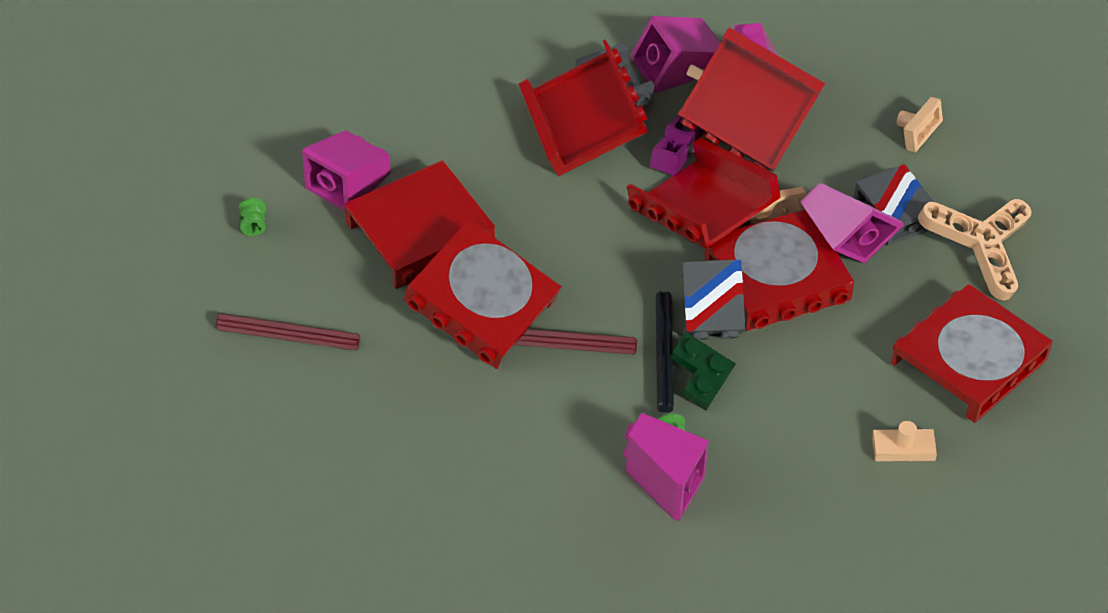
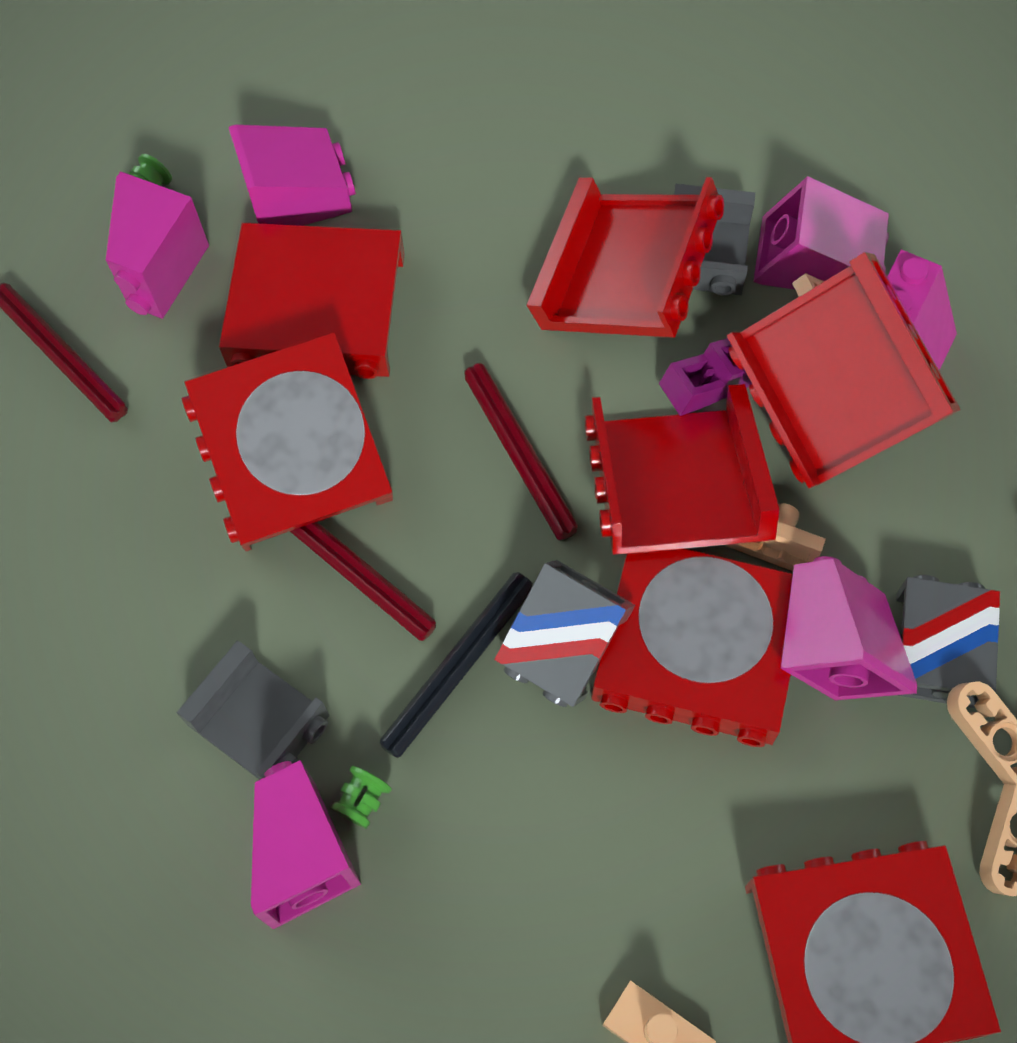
camera: 40 degrees right, 15 degrees up
dark green plate [670,332,736,410] -> none
none -> dark pink slope [105,171,209,319]
none -> dark grey panel [176,640,330,780]
none -> dark red axle [465,363,578,541]

